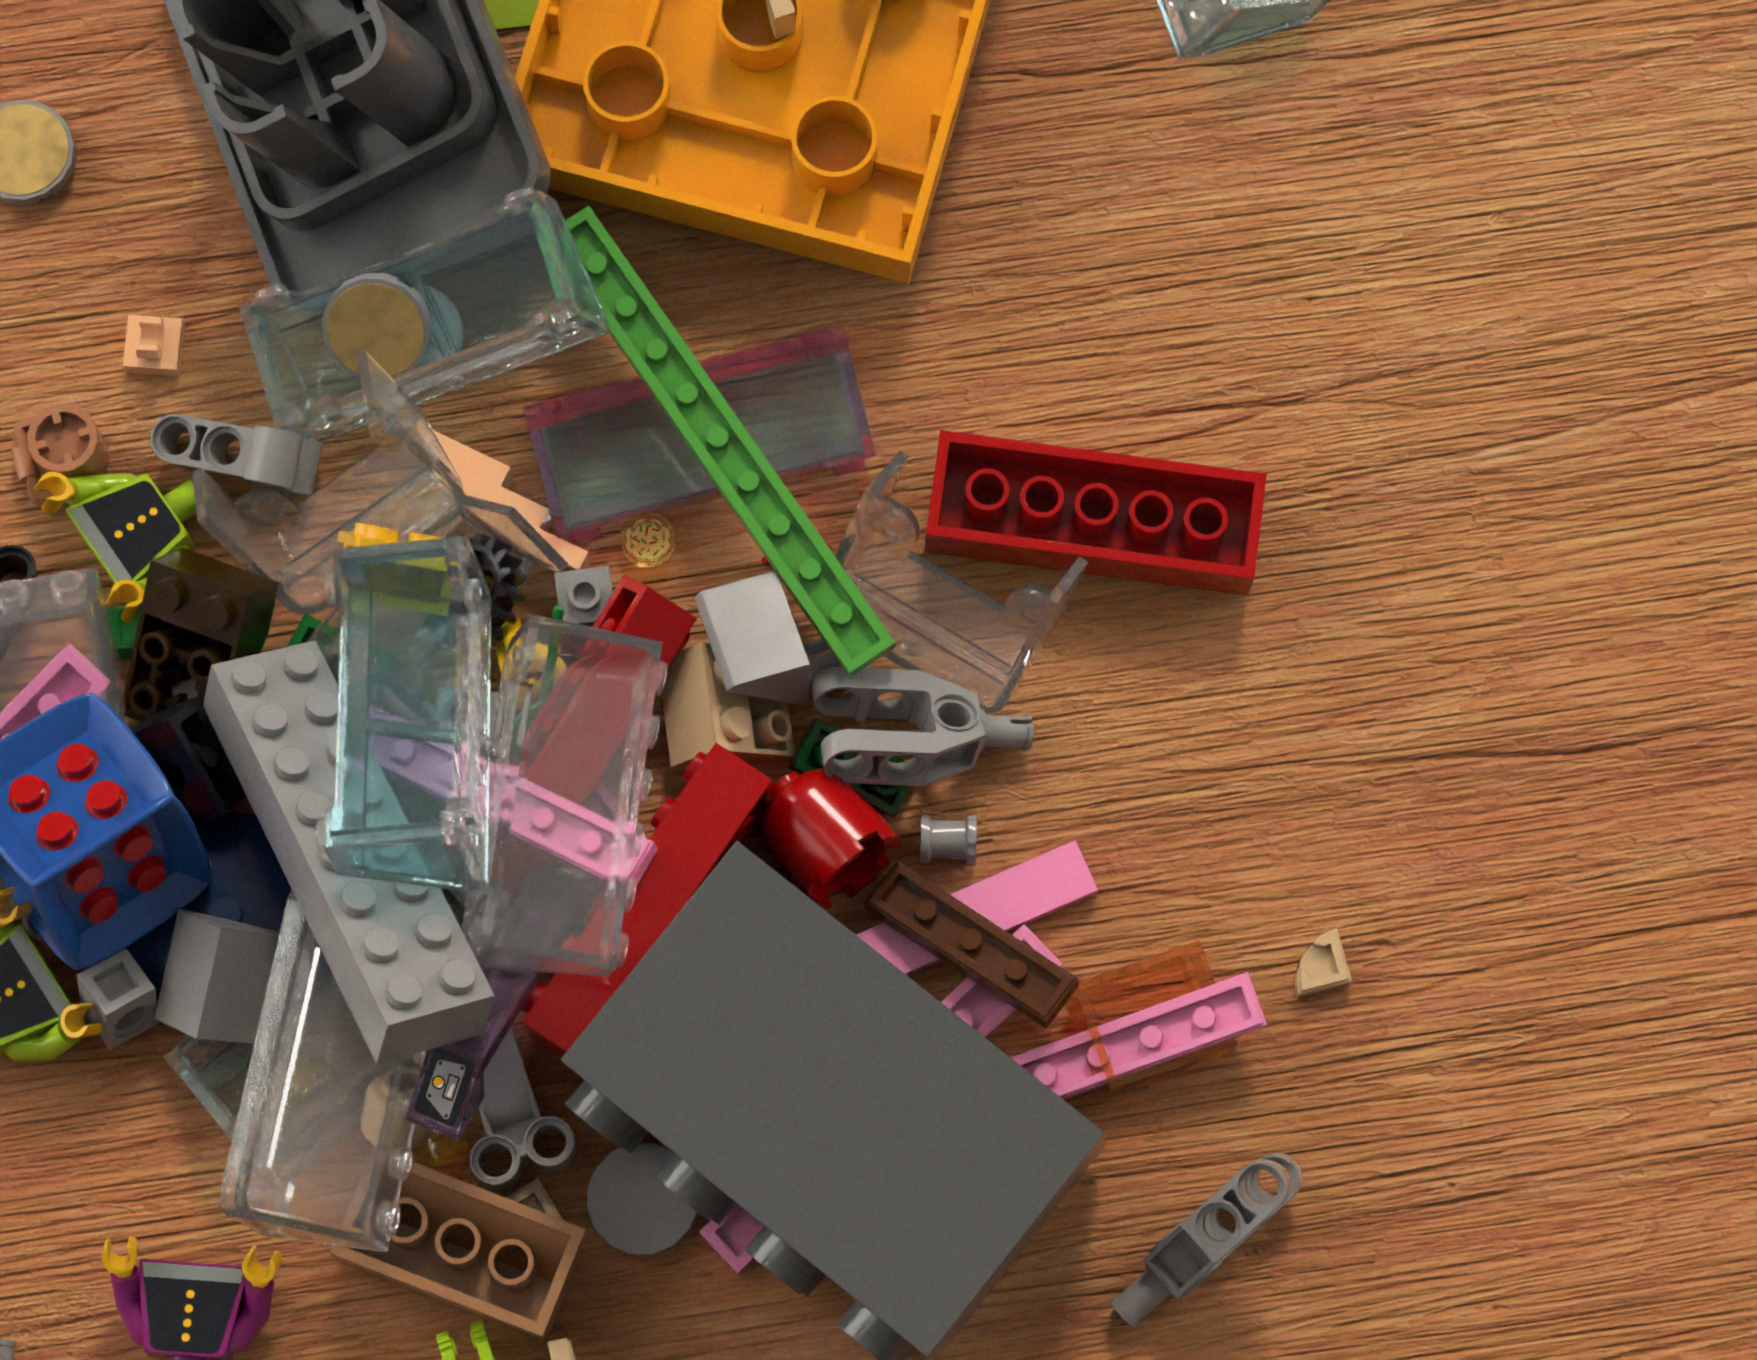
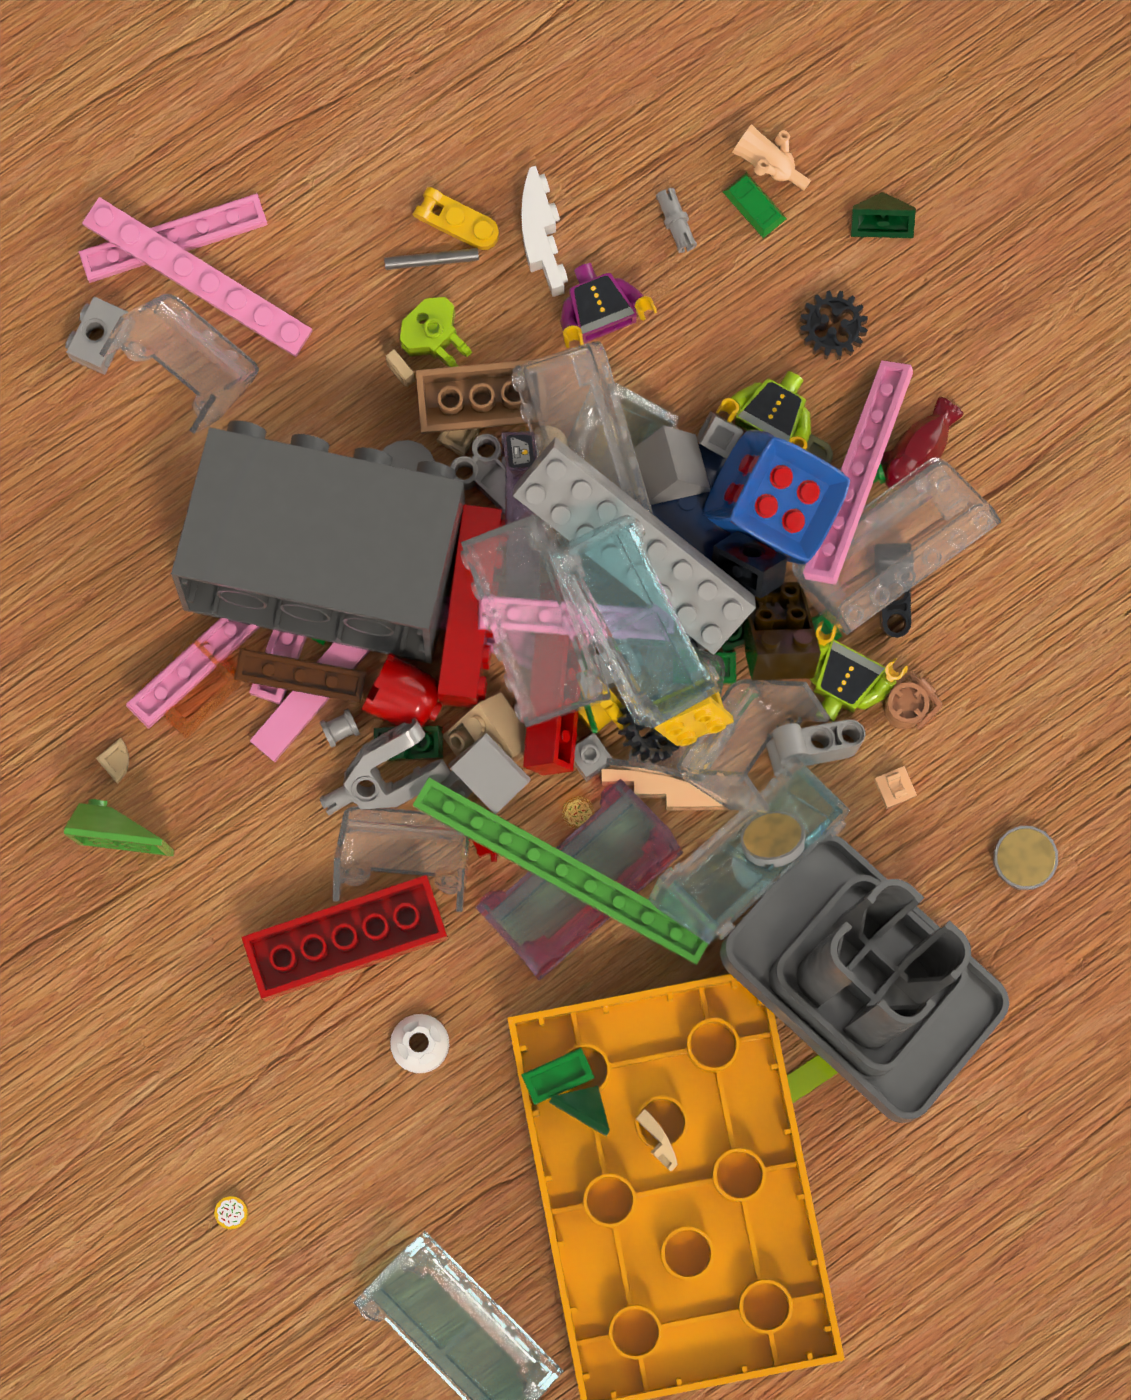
camera: 160 degrees right, 5 degrees up
light grey piece [1111,1153,1302,1328] -> none
none -> bright green slope [64,799,174,856]
none -> tile [214,1196,248,1229]
none -> white piece [390,1014,449,1073]
none -> green tile [521,1048,595,1105]
none -> dark green slope [549,1086,610,1137]

